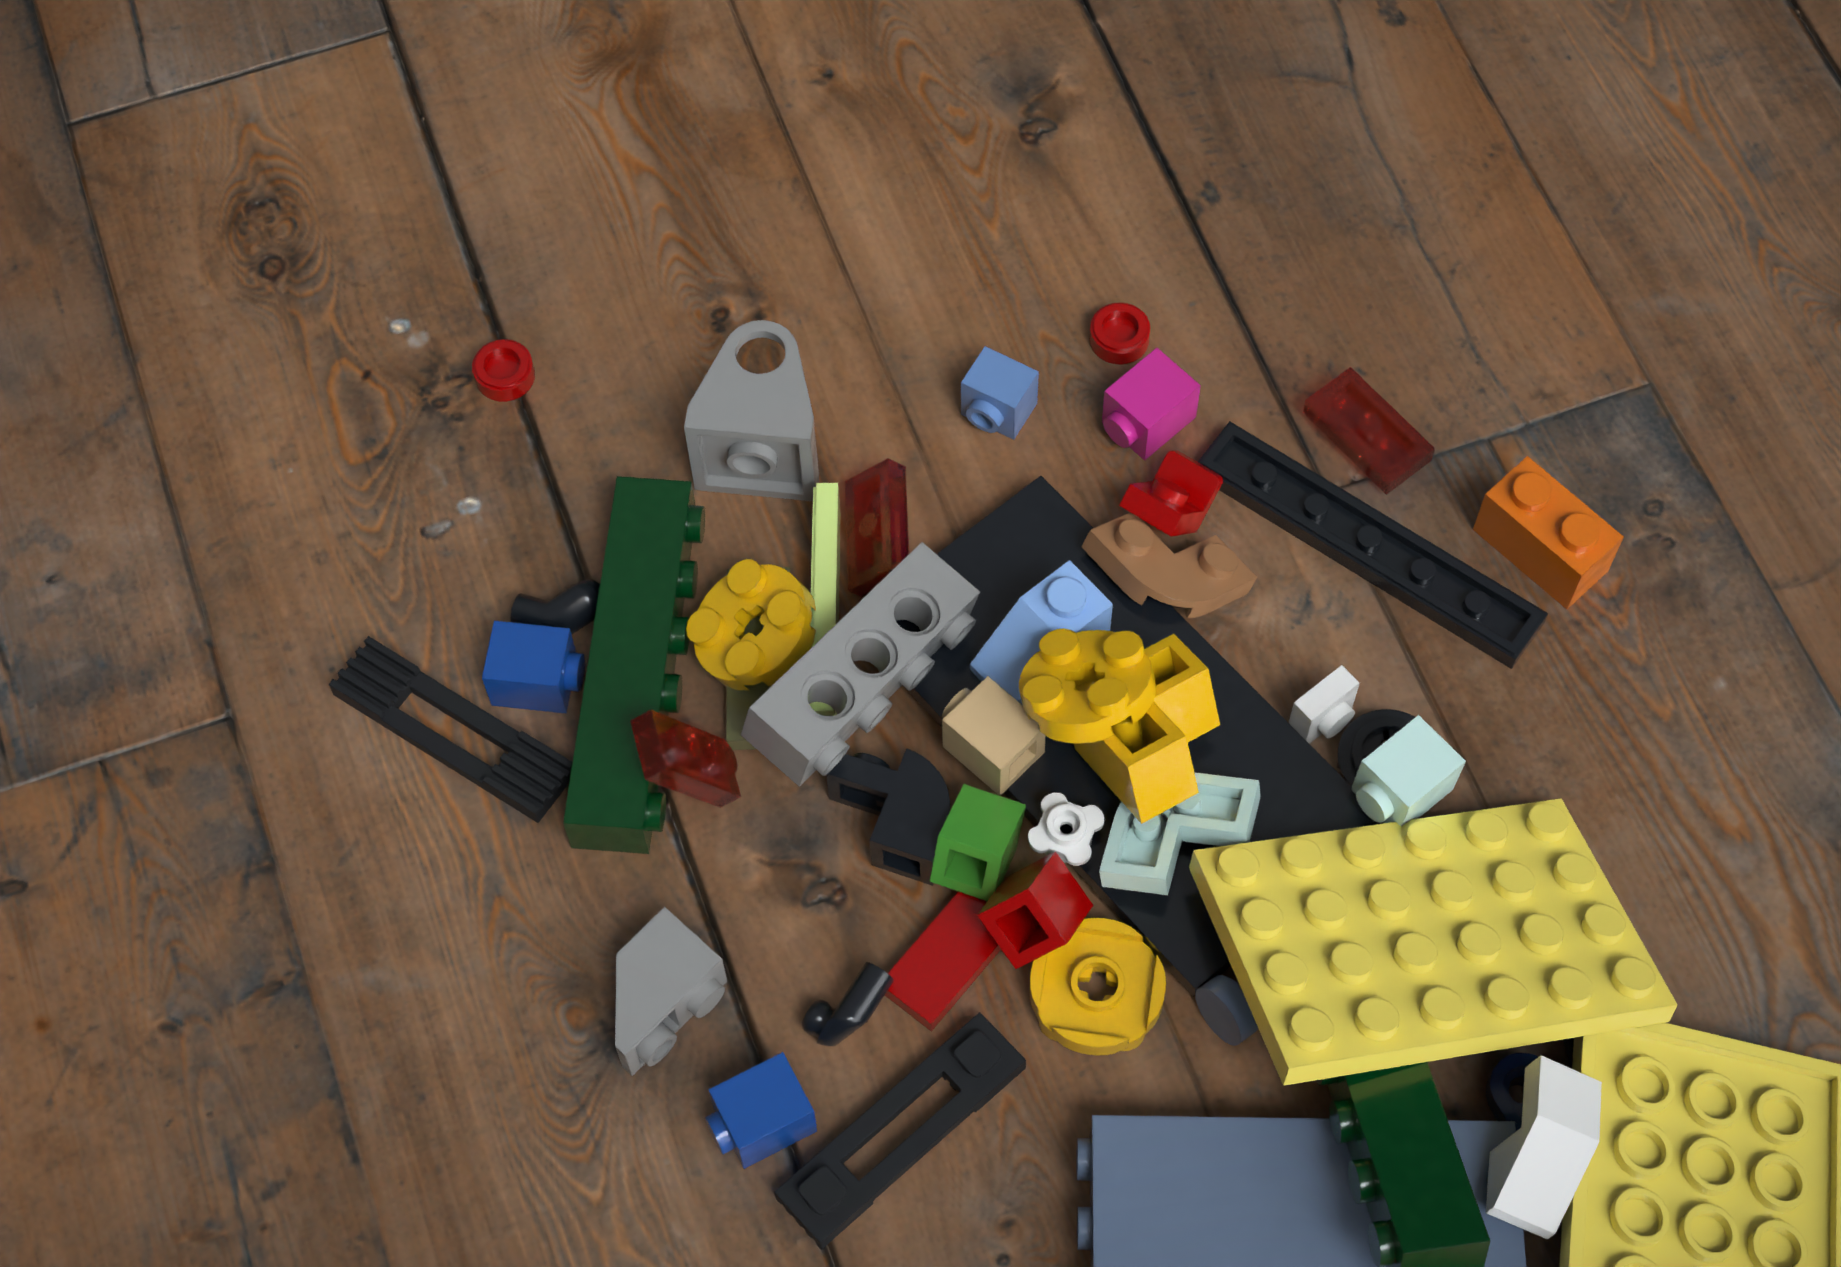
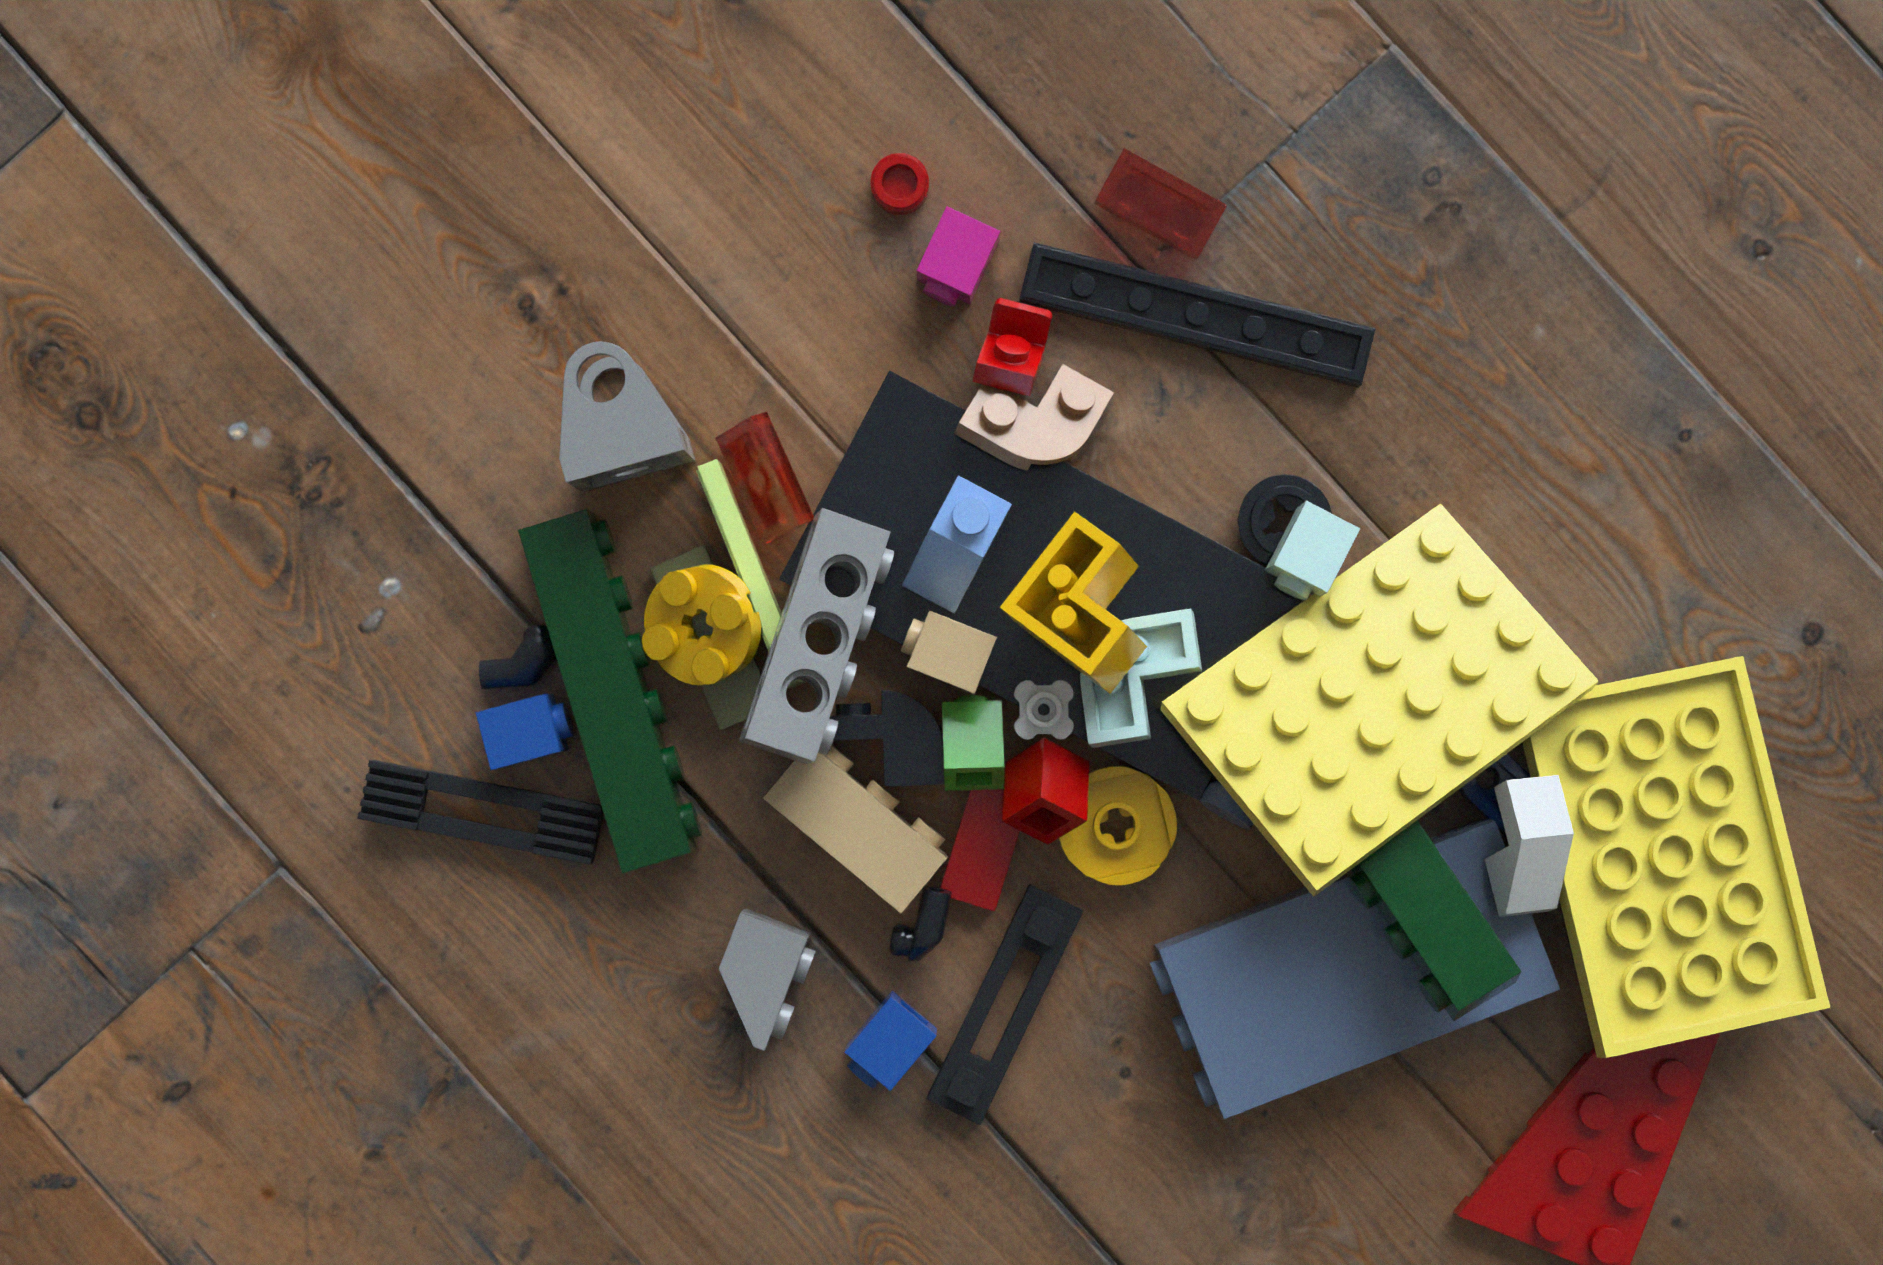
camera: 20 degrees left, 25 degrees up
red tile [472,339,535,402] -> none
clear red plate [630,710,741,808] -> none
medium blue plate [961,346,1039,440] -> none
yellow plate [1019,628,1156,743] -> none
white plate [1289,665,1360,744] -> none
orange brick [1473,456,1624,609] -> none
none -> tan brick [763,745,947,913]

